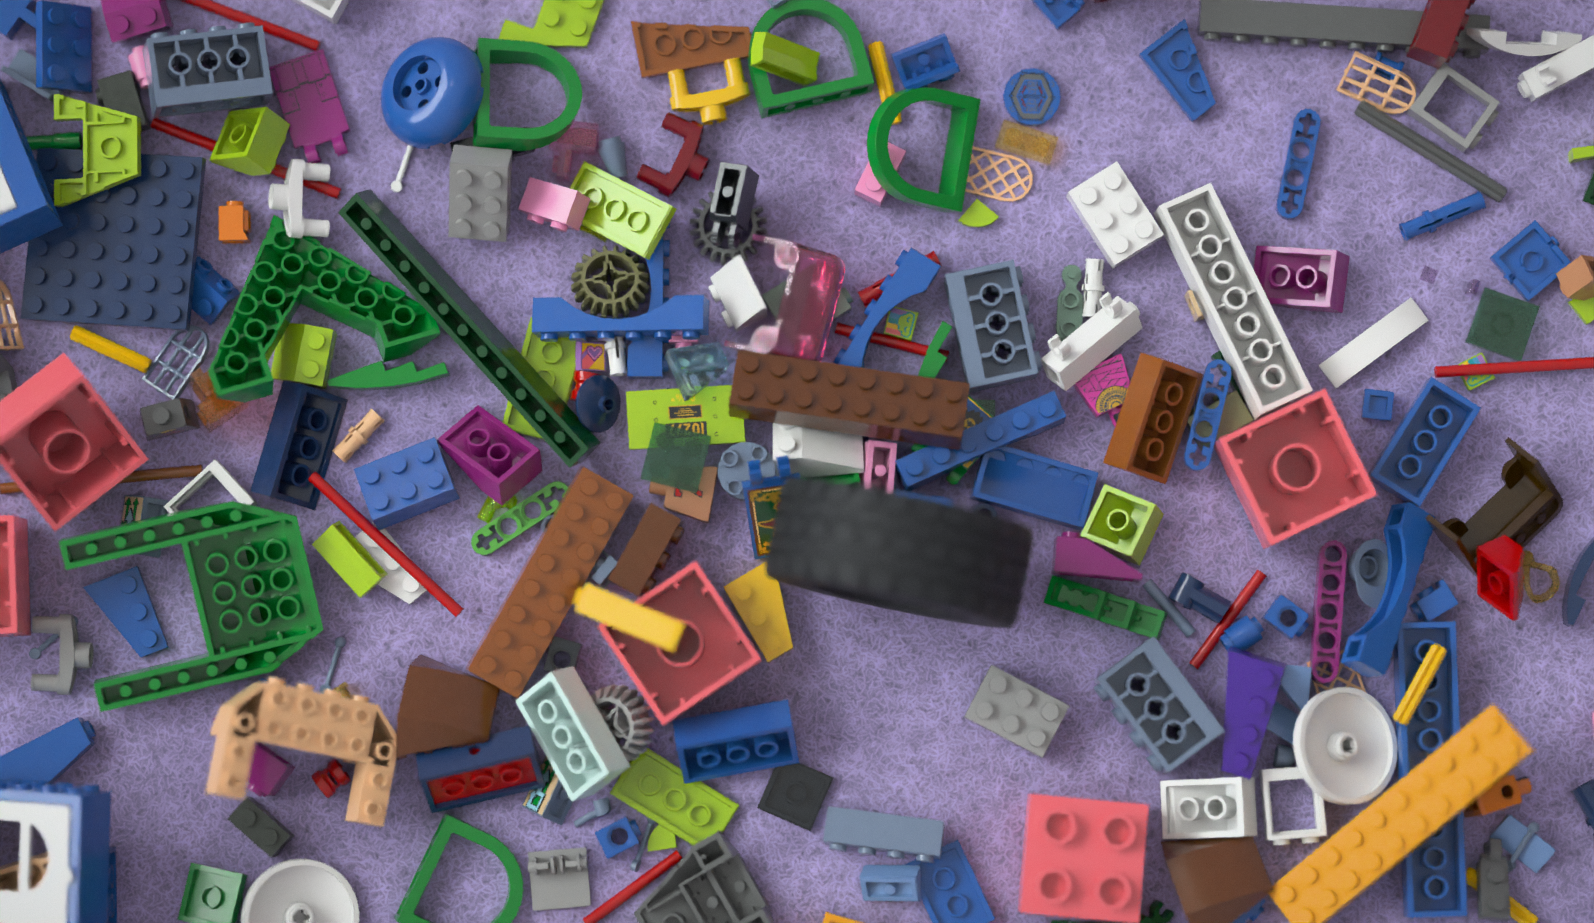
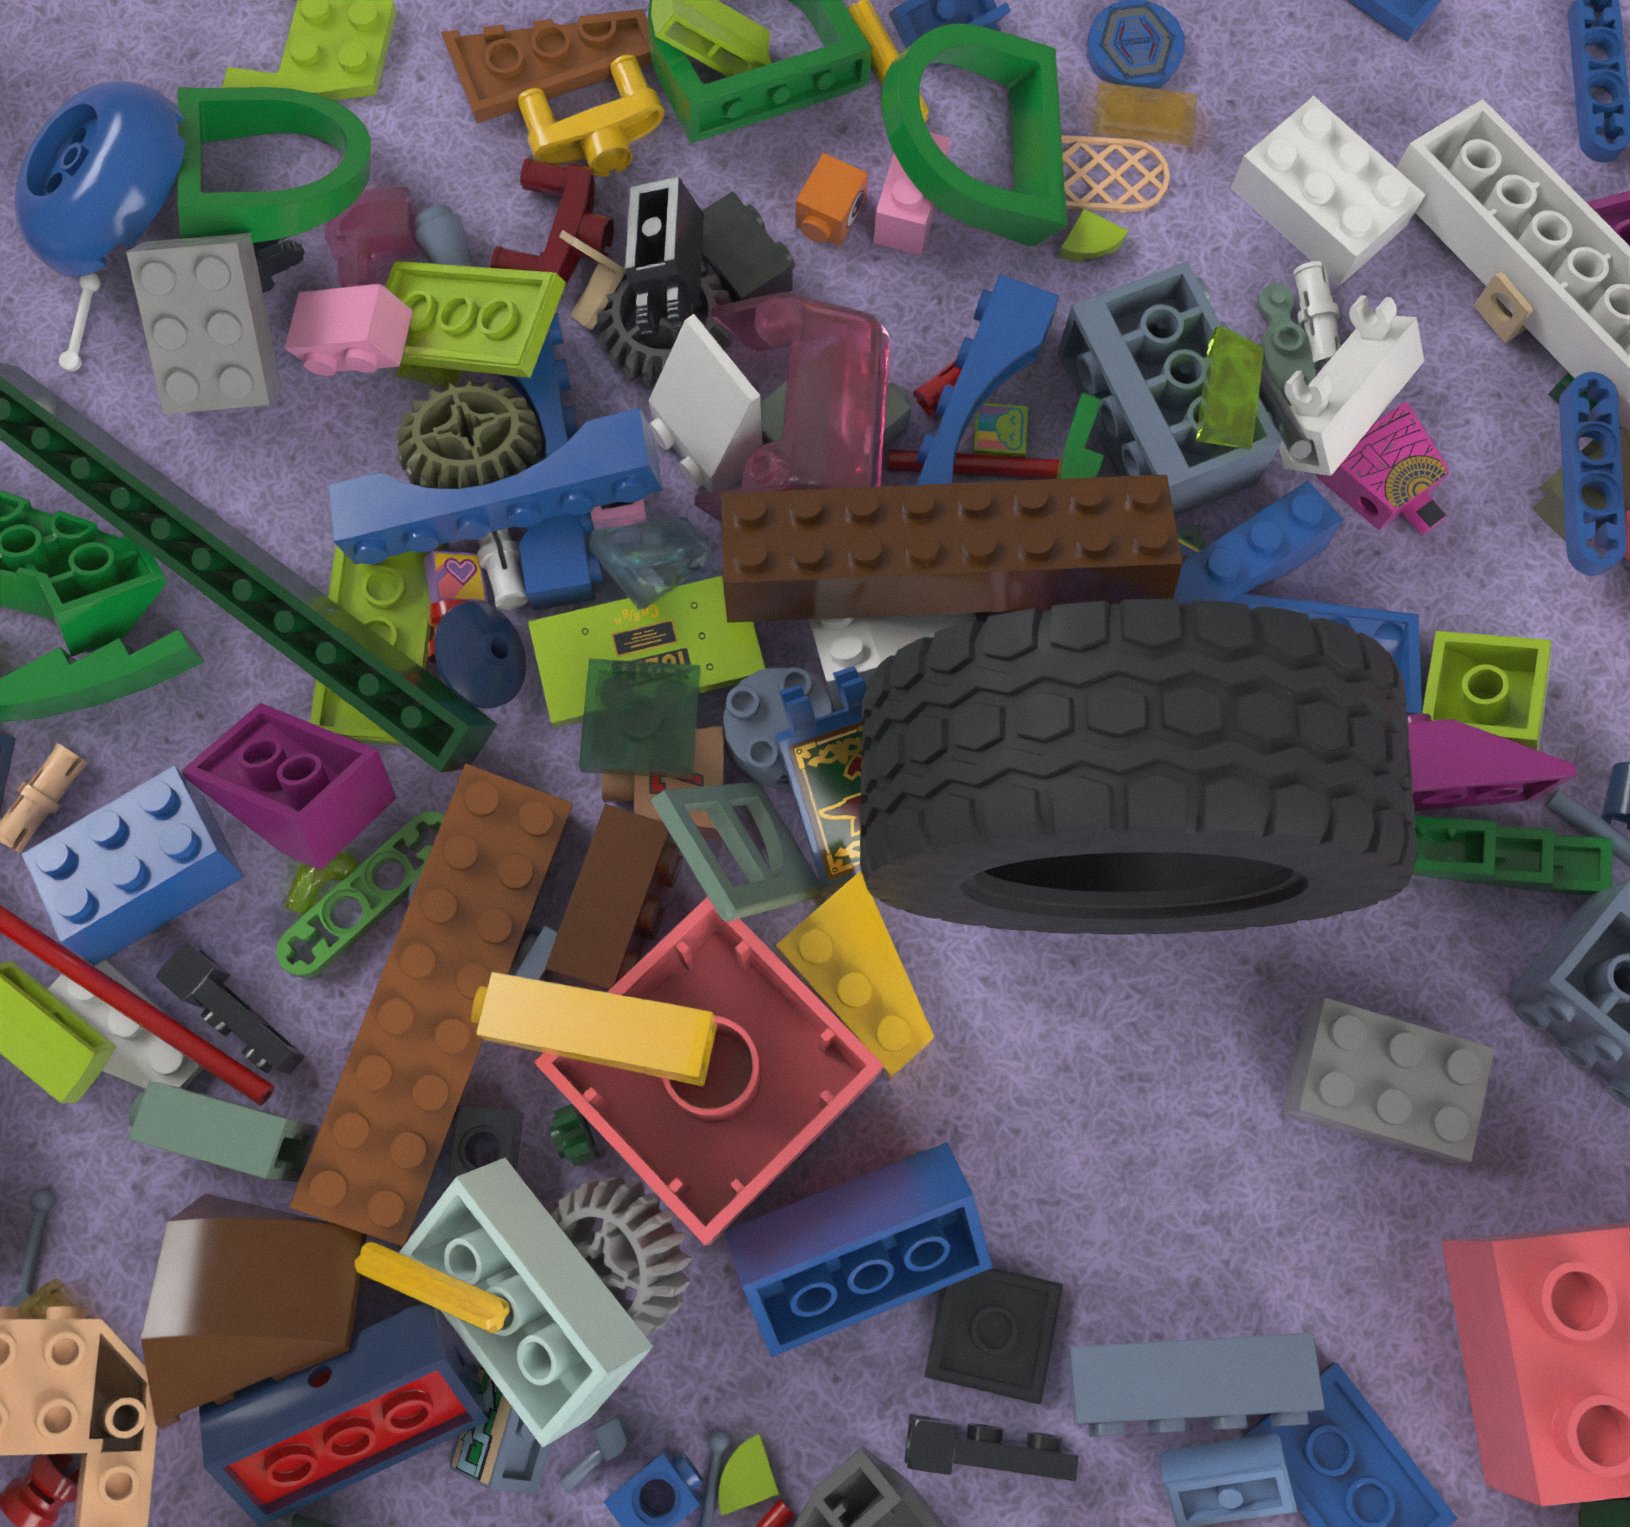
camera: 20 degrees left, 10 degrees down
lime tile [610,748,739,846] -> none
dark orange brick [1103,352,1203,484] -> none
none -> sand green brick [128,1080,316,1182]
none -> black plate [156,942,306,1074]
none -> yellow axle [354,1242,510,1333]
none -> dark green plate [549,1103,600,1166]
none -> tan bracket [559,230,626,330]
none -> sand green window [650,782,823,922]
none -> pearl dark grey brick [702,191,795,321]
none -> orange brick [796,153,869,246]
none -> black plate [904,1414,1078,1481]
none -> clear neon green slope [1196,326,1264,450]
none -> black bar [1234,339,1312,460]

